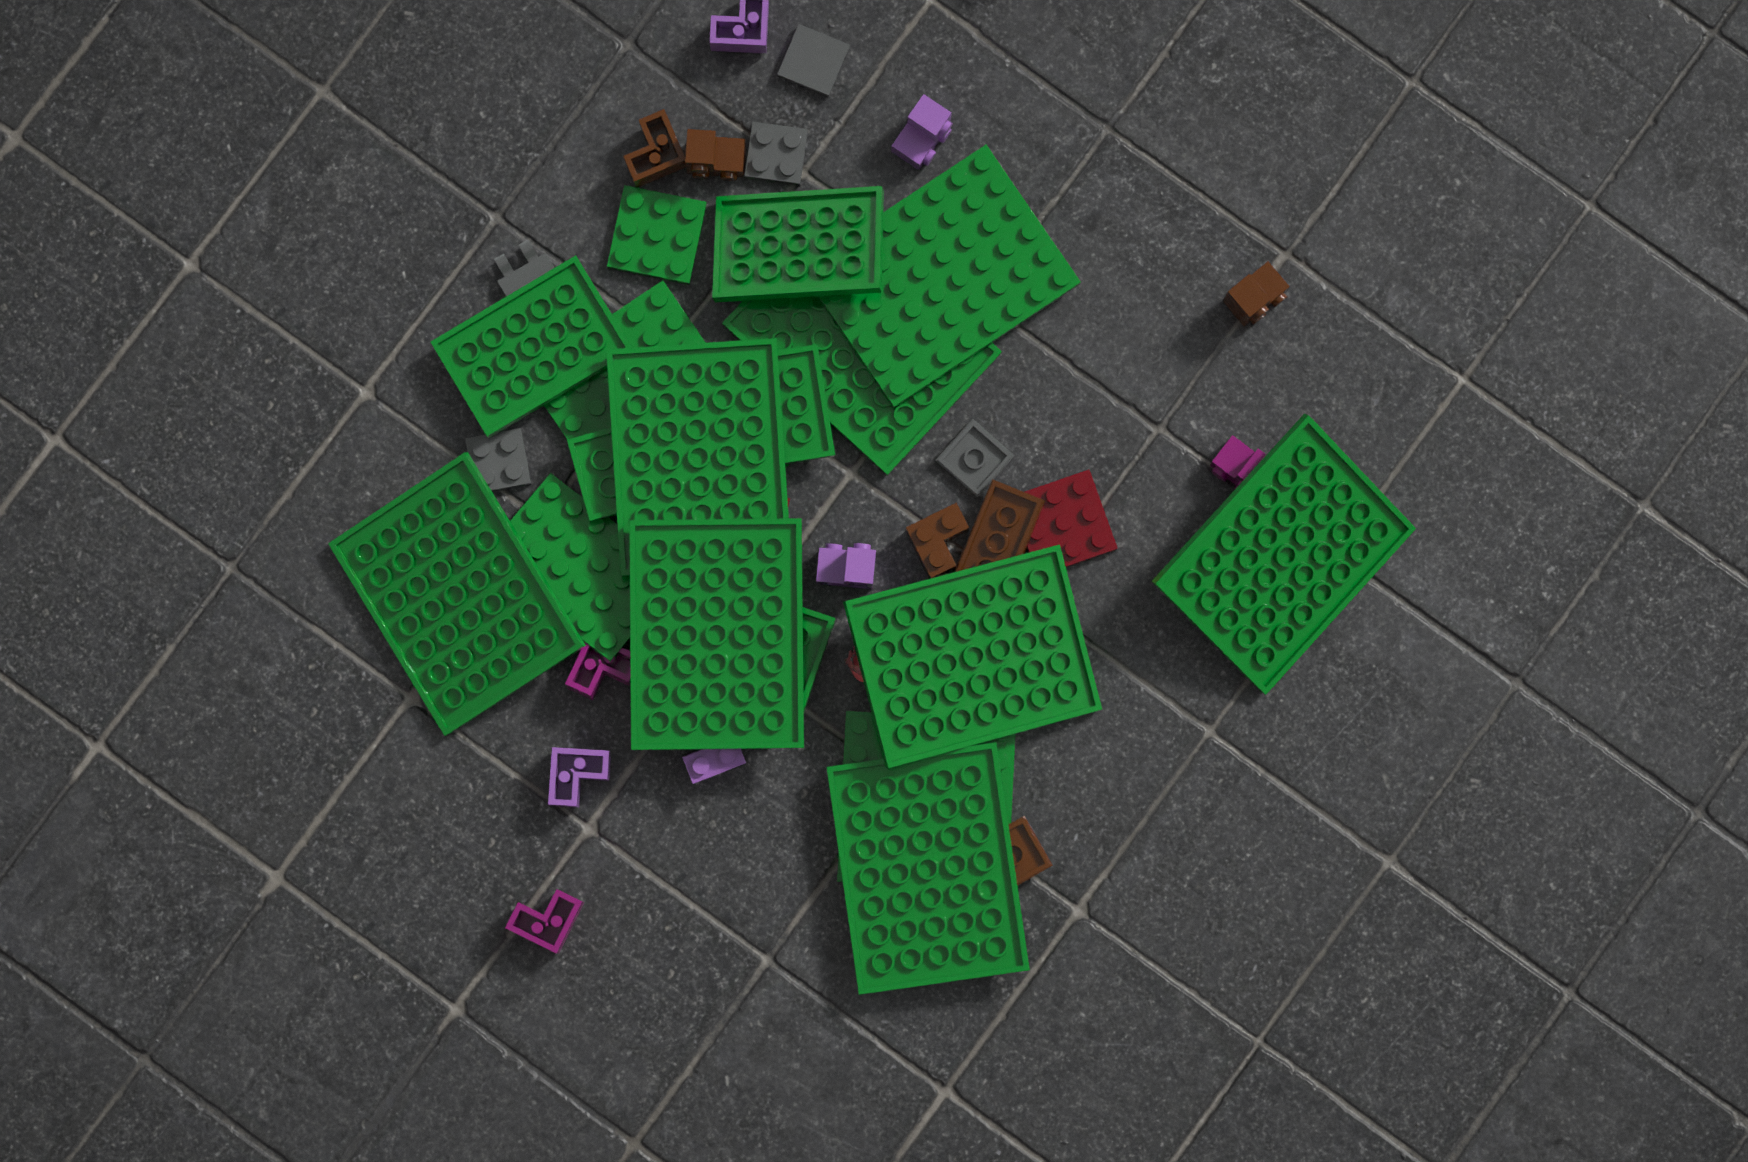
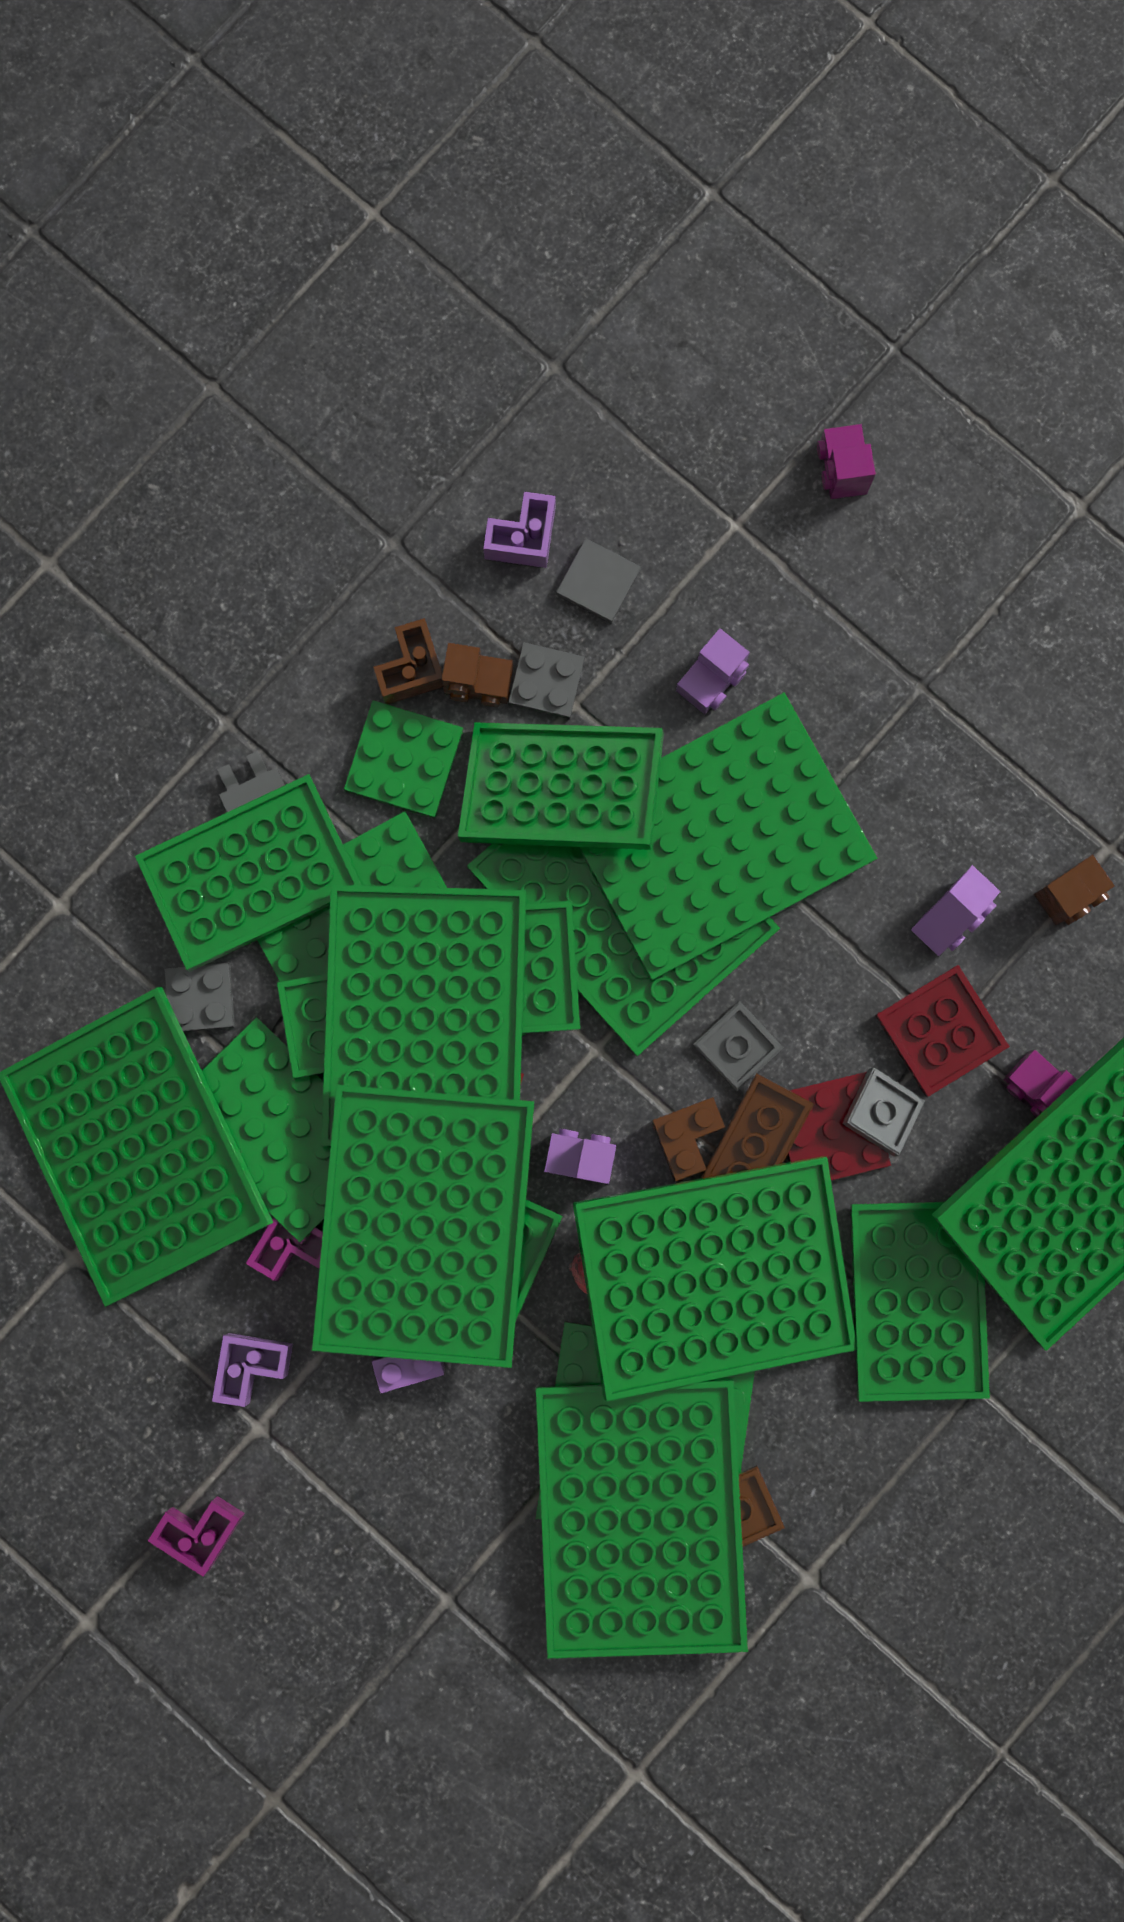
camera: 10 degrees right, 0 degrees up
none -> tile [842,1067,925,1157]
none -> green plate [850,1202,990,1402]
none -> dark red plate [875,965,1010,1097]
none -> medium lavender brick [911,865,1000,956]

